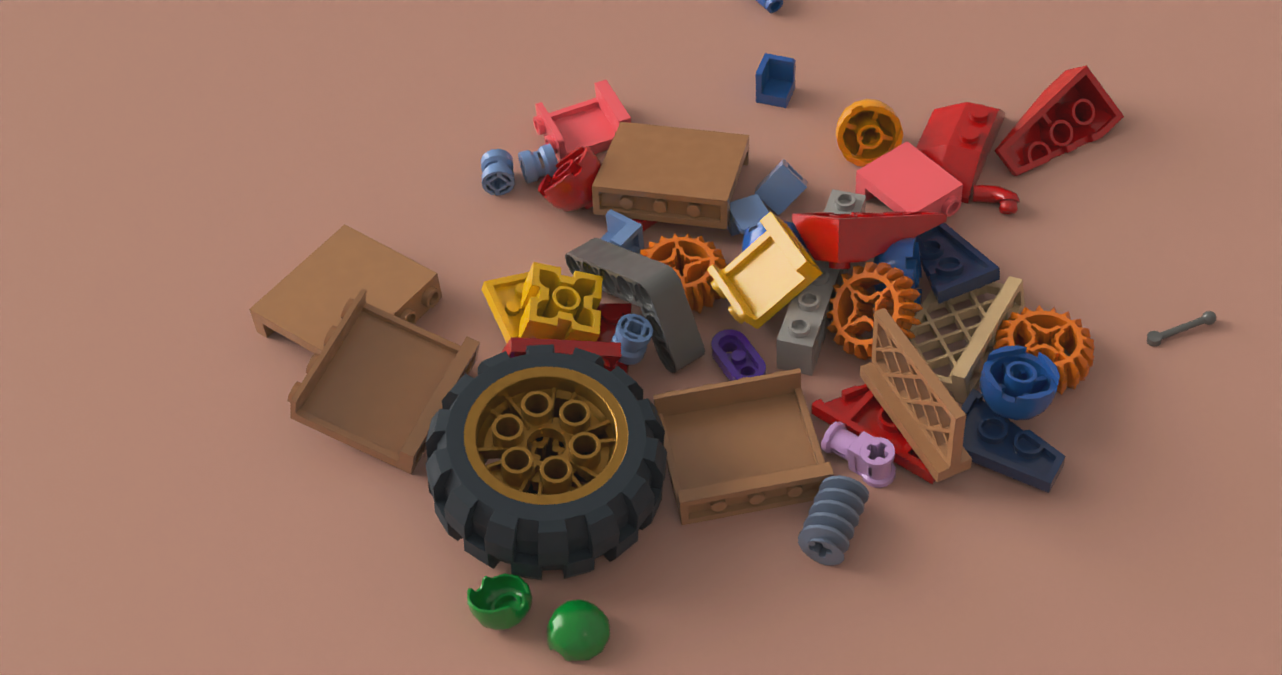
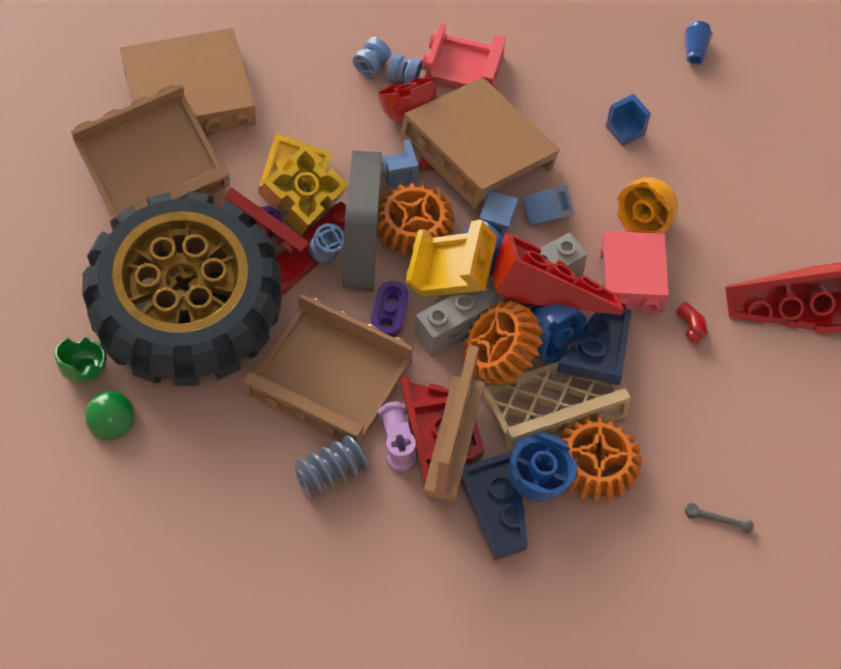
camera: 30 degrees right, 10 degrees up
red wedge [916,102,1005,204] -> none

